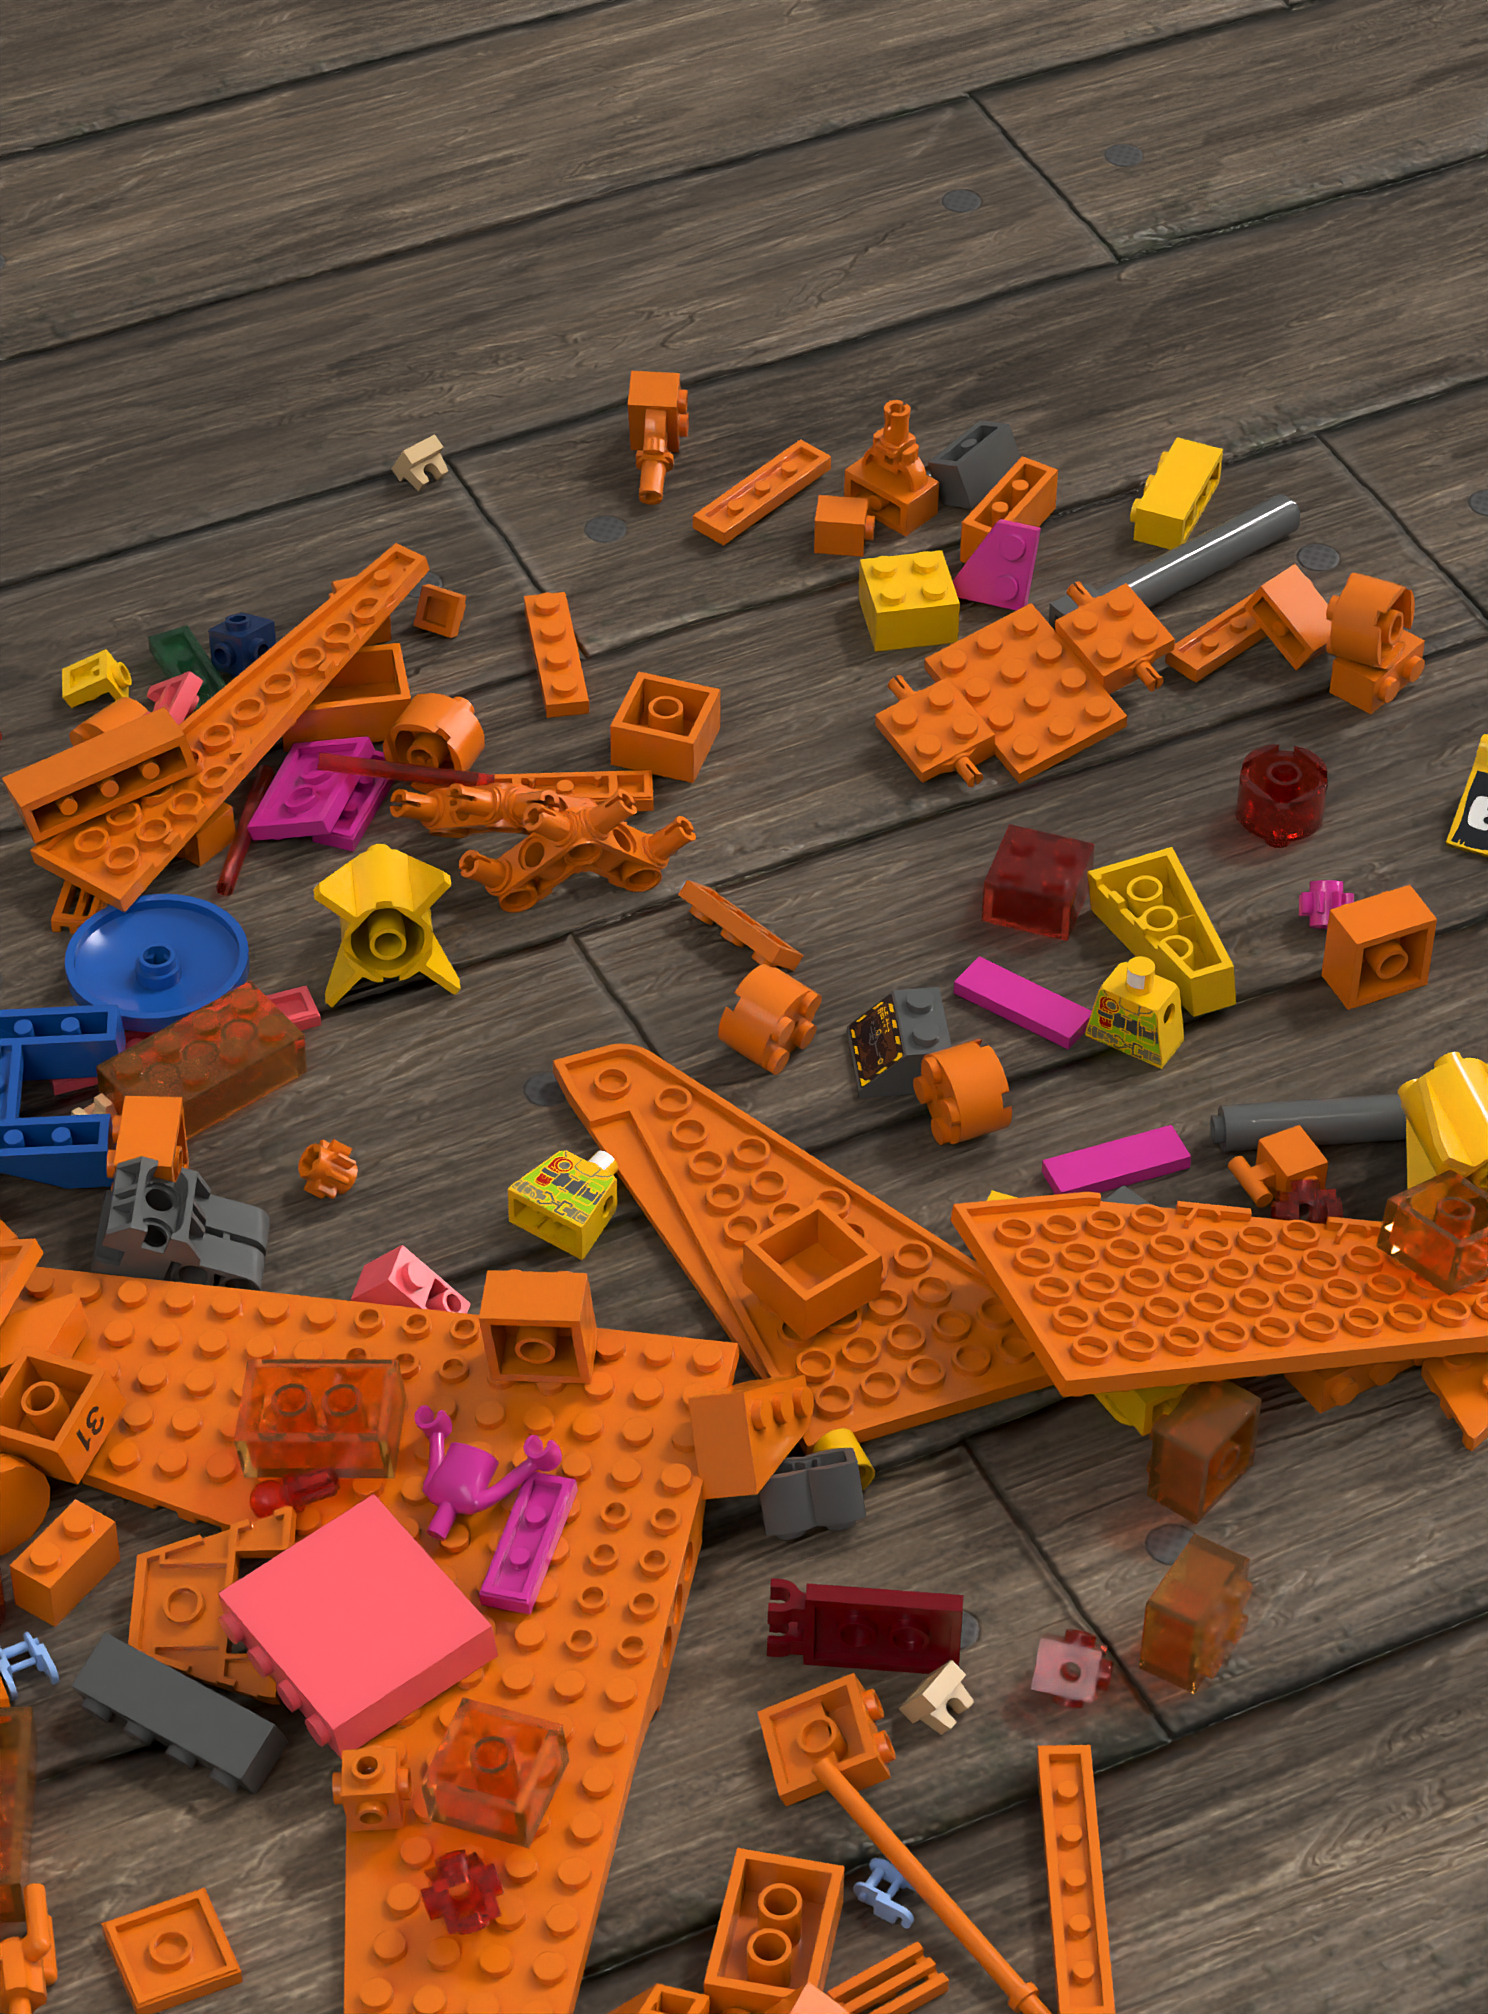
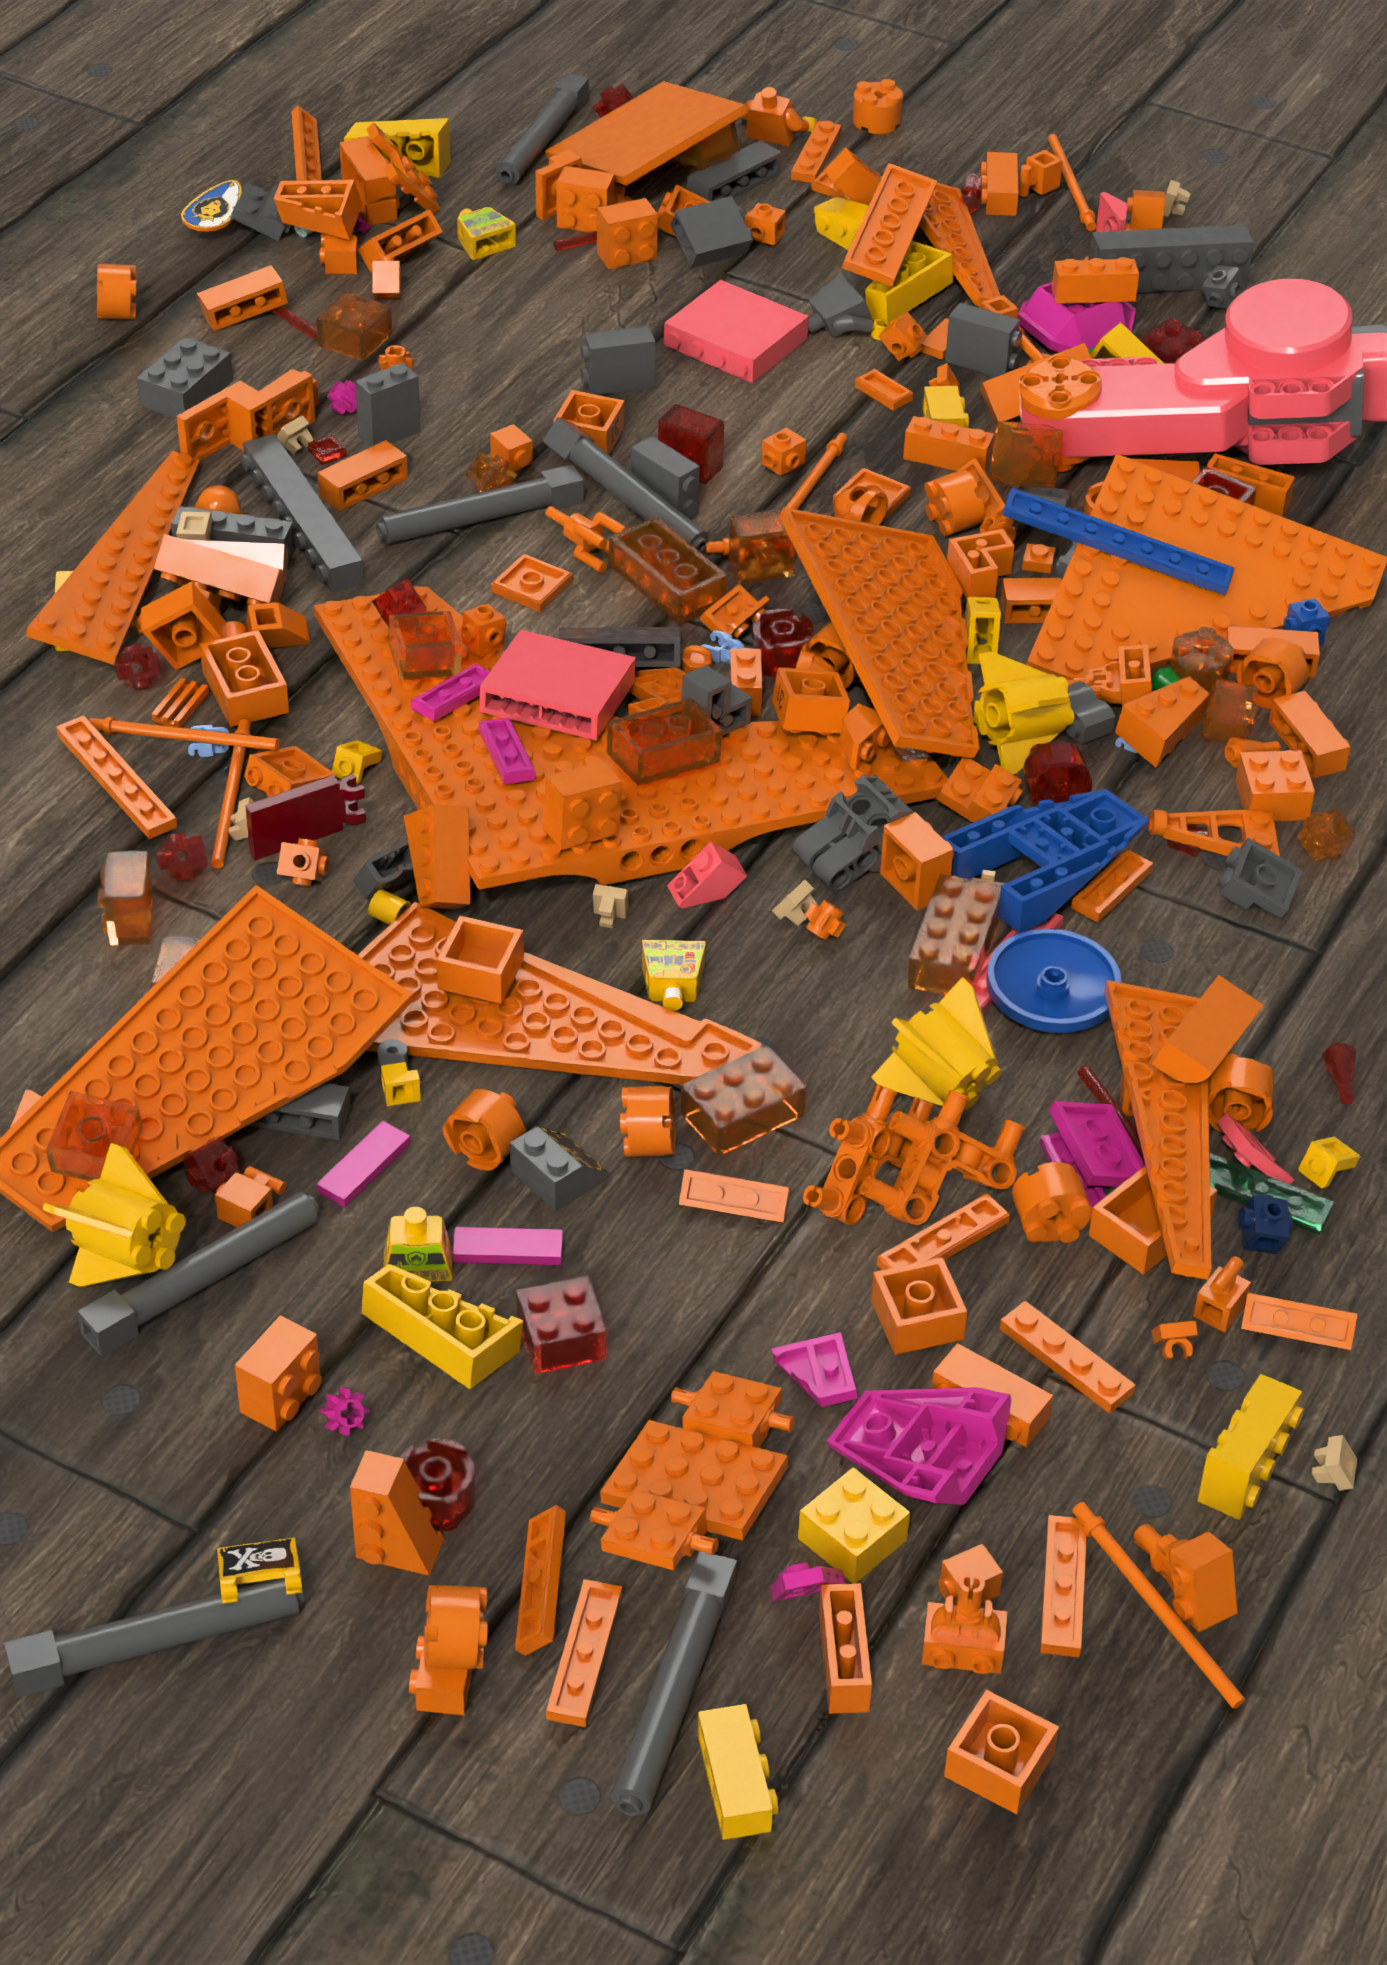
camera: 145 degrees right, 0 degrees up
clear red bar [317,753,495,787] -> none
dark pink piece [414,1405,562,1541] -> none
dark grey brick [925,420,1021,509] -> none
orange brick [1244,564,1332,671] -> none
none -> orange bar [211,719,251,869]
none -> orange brick [277,838,330,886]
none -> yellow bracket [332,740,383,784]
none -> orange wedge [350,1450,445,1576]
none -> dark pink tile [411,664,490,721]
none -> orange plate [515,1505,566,1656]
none -> dark grey brick [679,665,752,744]
none -> clear orange brick [680,1045,807,1156]
none -> orange tile [682,645,712,673]
none -> tan tile [772,880,817,926]
none -> dark pink wing [772,1332,858,1407]
none -> dark pink wedge [827,1387,1012,1505]
none -> orange brick [932,1343,1053,1447]
none -> orange brick [944,1690,1059,1815]
none -> orange bar [1072,1502,1245,1709]
none -> yellow wedge [1197,1374,1304,1520]
none -> orange plate [1241,1292,1358,1350]

